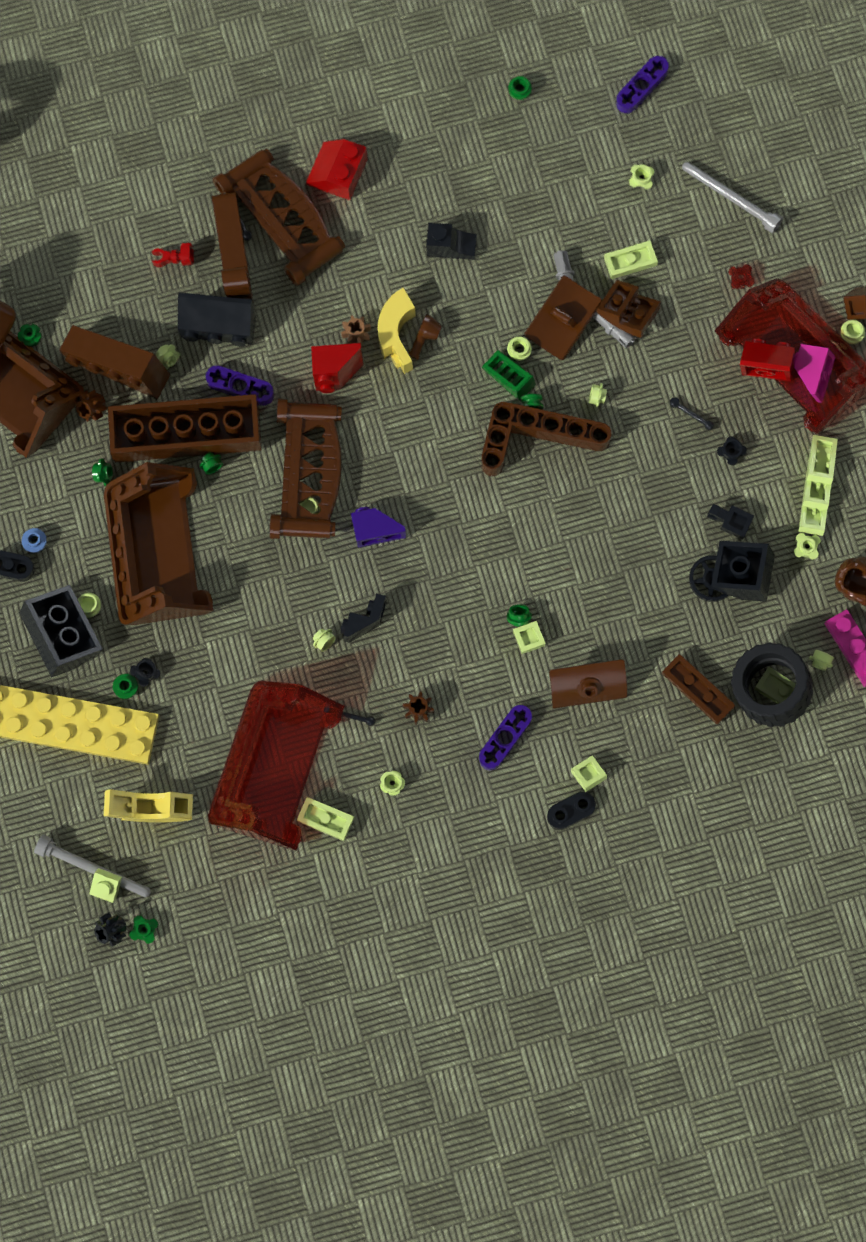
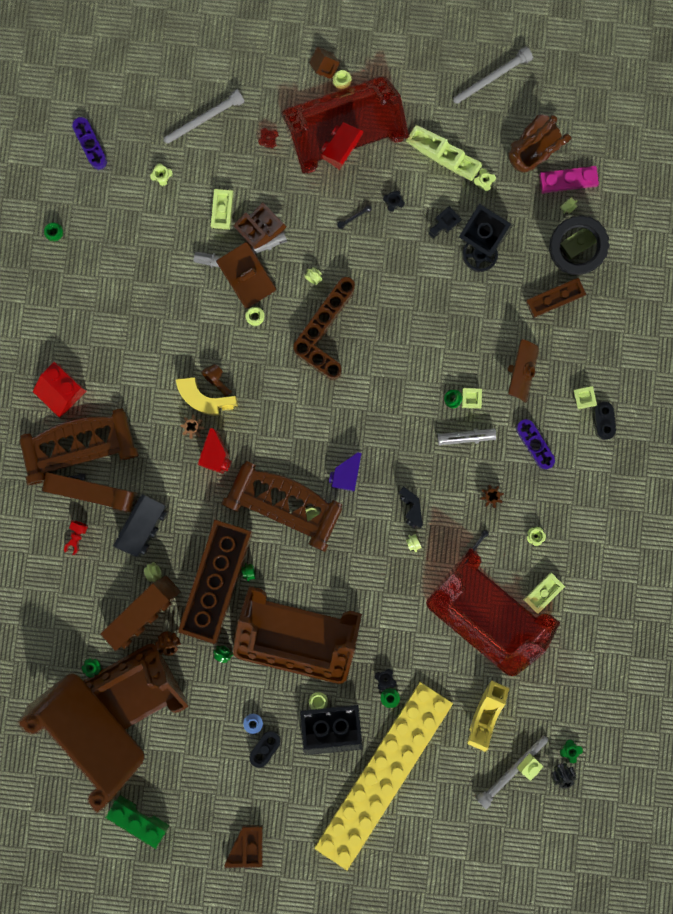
camera: 70 degrees left, 10 degrees up
dark purple beam [206,365,274,406] -> none
black arch [426,223,477,260] -> none
green slope [482,350,536,401] -> none
green bush [521,394,544,410] -> none
dark pink slope [794,344,835,403] -> none
none -> light grey pin [437,428,496,446]

